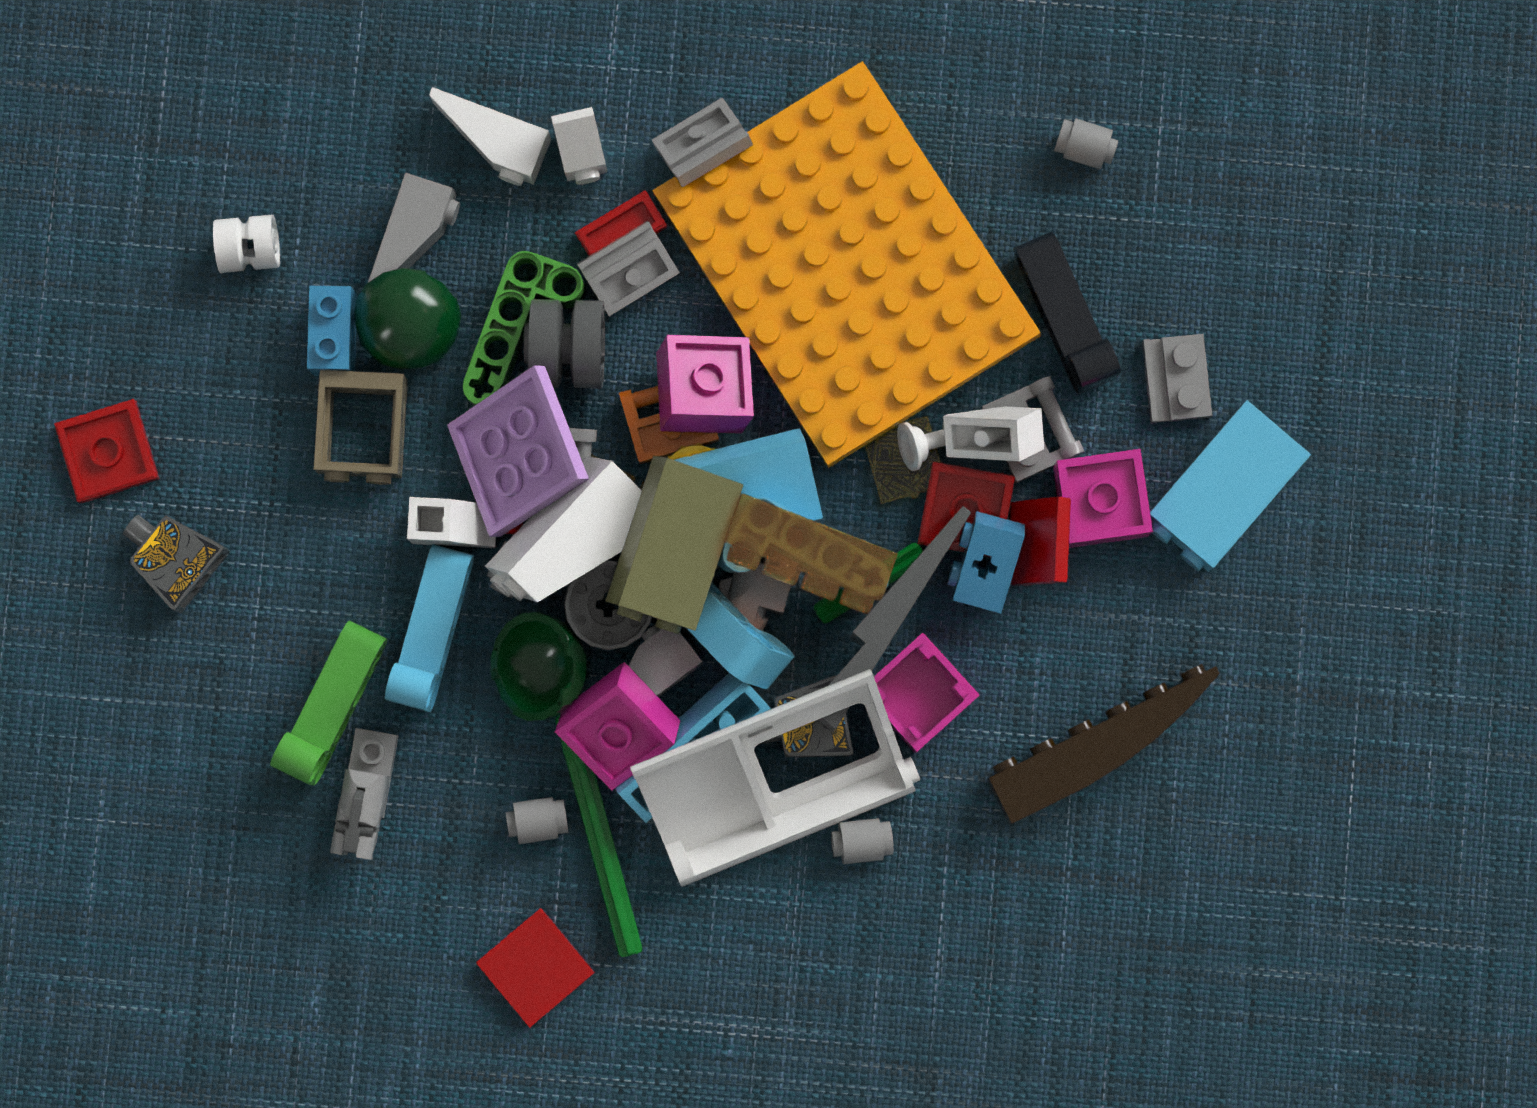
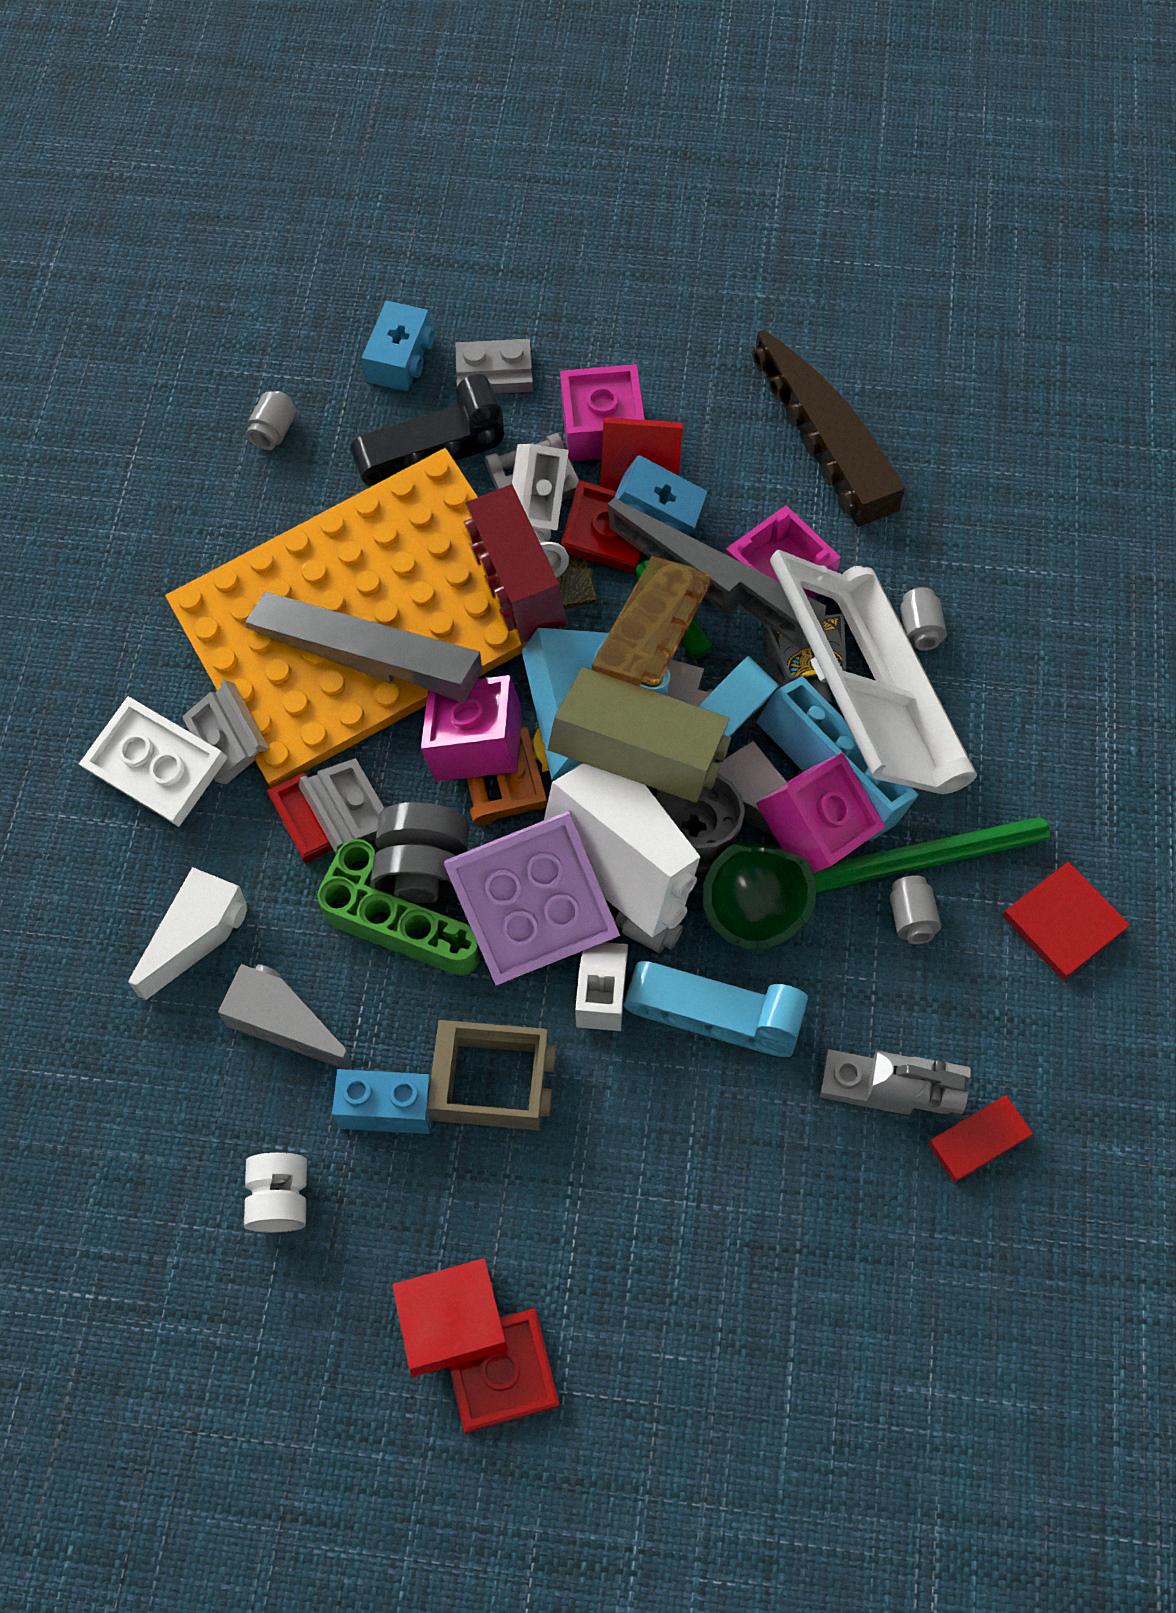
camera: 90 degrees left, 20 degrees down
torso [123,515,231,614] -> none
bright green beam [270,620,387,786] -> none
dark green cylinder [353,268,462,369] -> none
white slope [551,107,607,184] -> none
medium azure brick [1150,400,1311,572] -> none
none -> white plate [79,696,228,827]
none -> dark grey slope [245,592,483,703]
none -> dark azure brick [361,300,435,392]
none -> red tile [392,1258,507,1378]
none -> dark red brick [463,484,567,644]
none -> red tile [928,1095,1033,1183]

